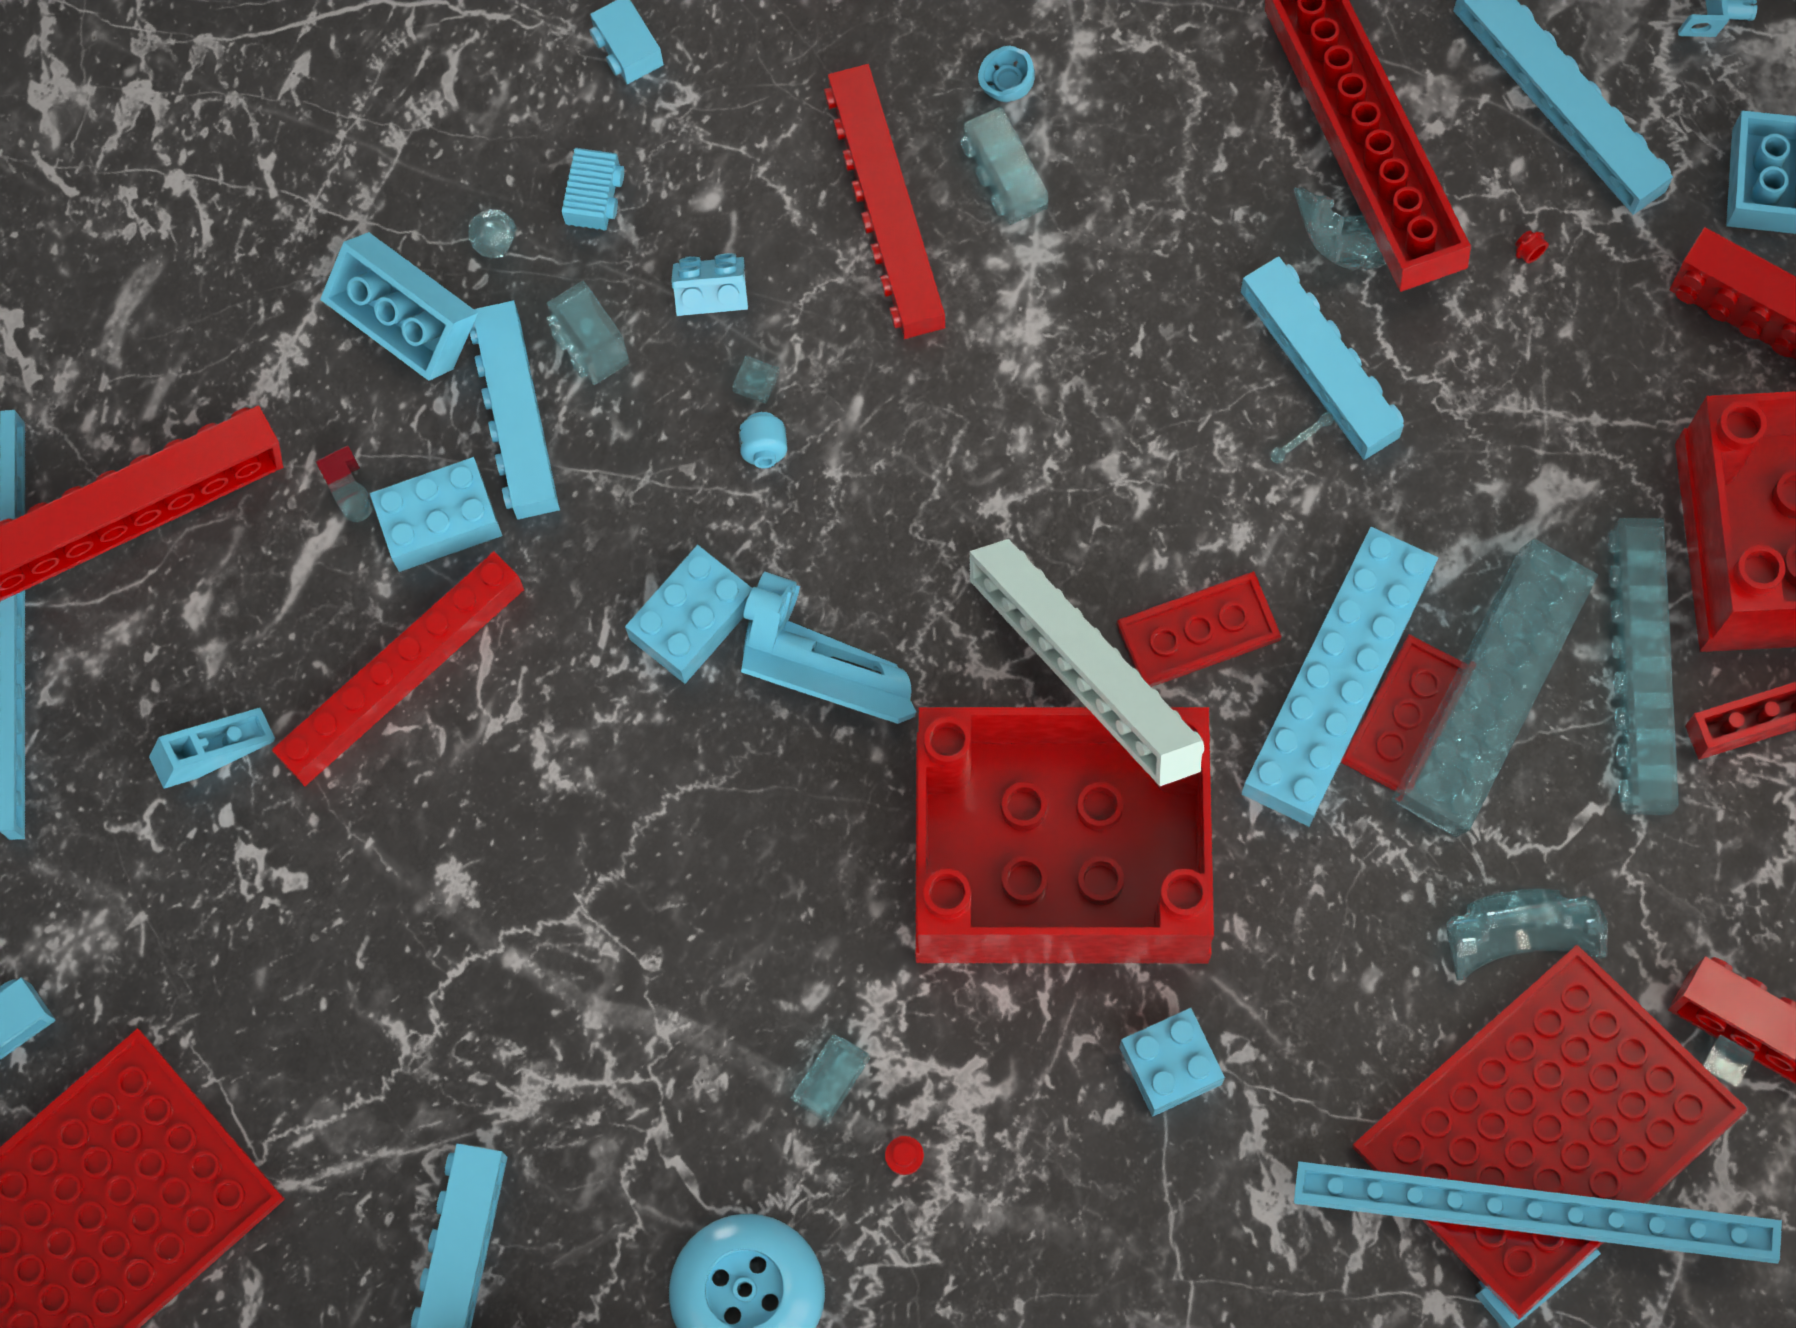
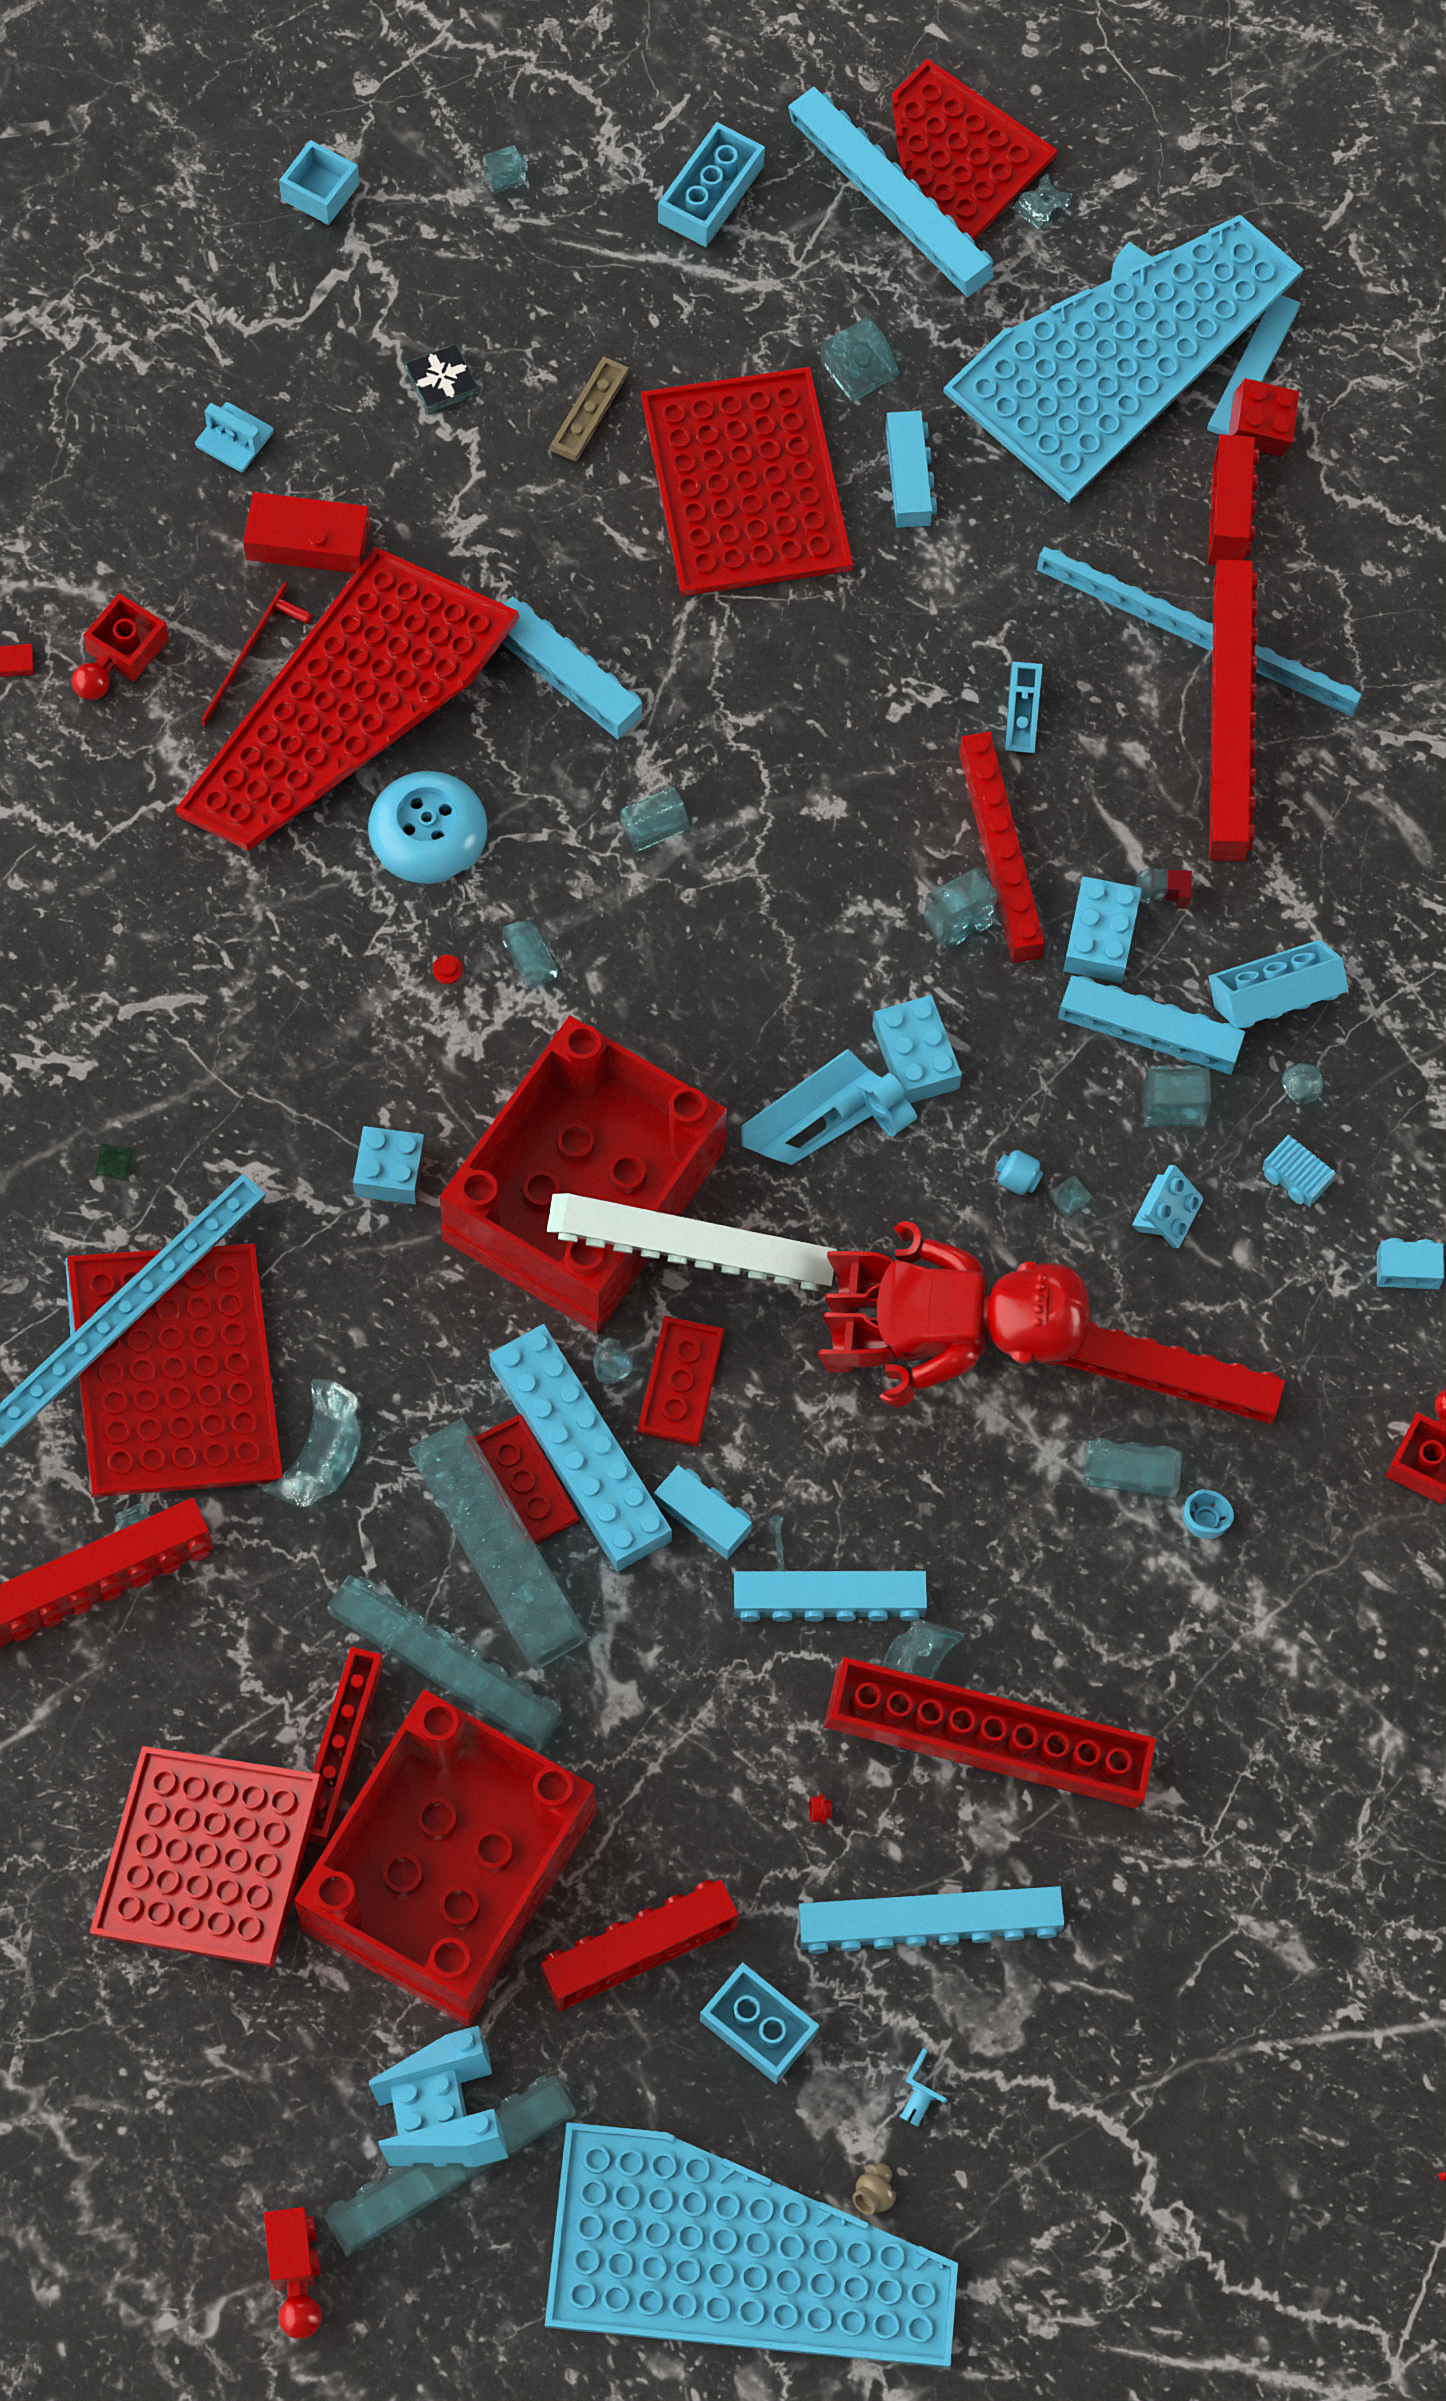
camera: 115 degrees right, 5 degrees down
none -> clear light blue animal [593,1338,633,1384]
none -> clear light blue brick [620,787,690,852]
none -> medium azure brick [654,1465,752,1560]
none -> red piece [818,1221,1091,1407]
none -> clear light blue brick [924,867,998,948]

